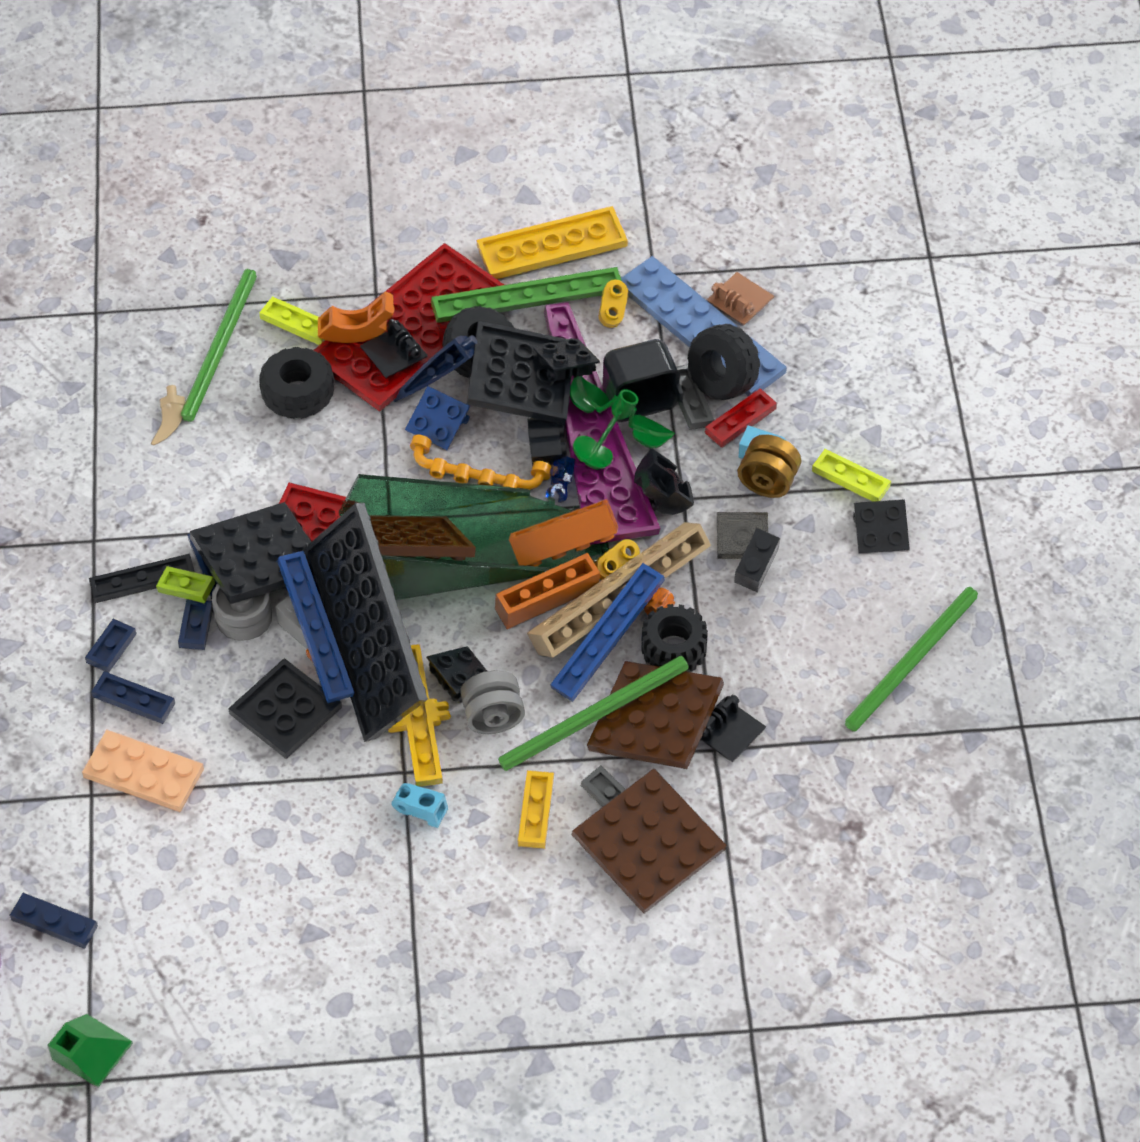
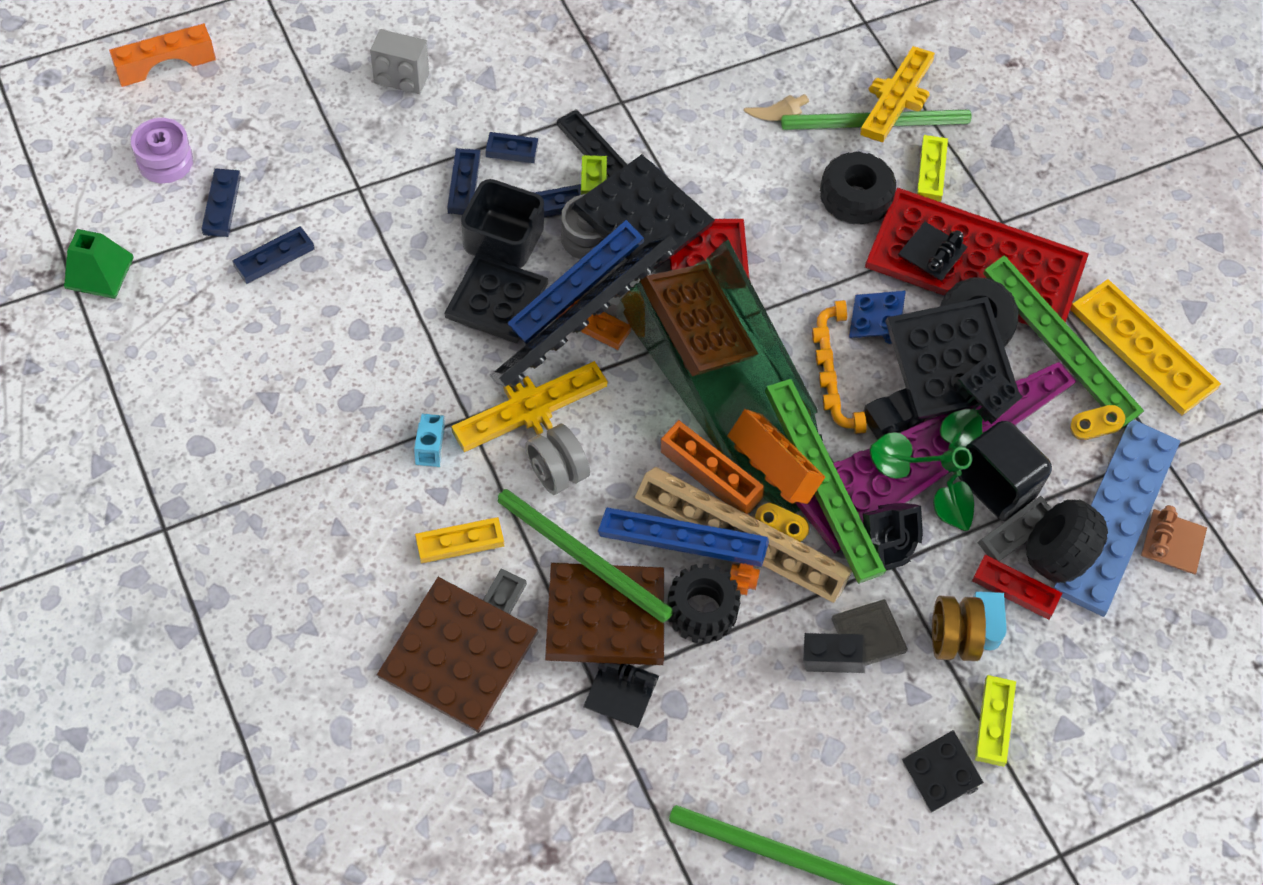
camera: 65 degrees right, 5 degrees up
light nougat plate [82,730,204,812] -> none
orange arch [318,291,394,343] -> none
dark blue piece [393,335,478,402] -> none
black hinge [426,646,487,703] -> none
clear blue plate [546,456,575,503] -> none
none -> dark blue plate [232,226,315,284]
none -> black piece [461,179,544,268]
none -> bright green plate [765,379,886,584]
none -> yellow hinge [860,46,935,143]

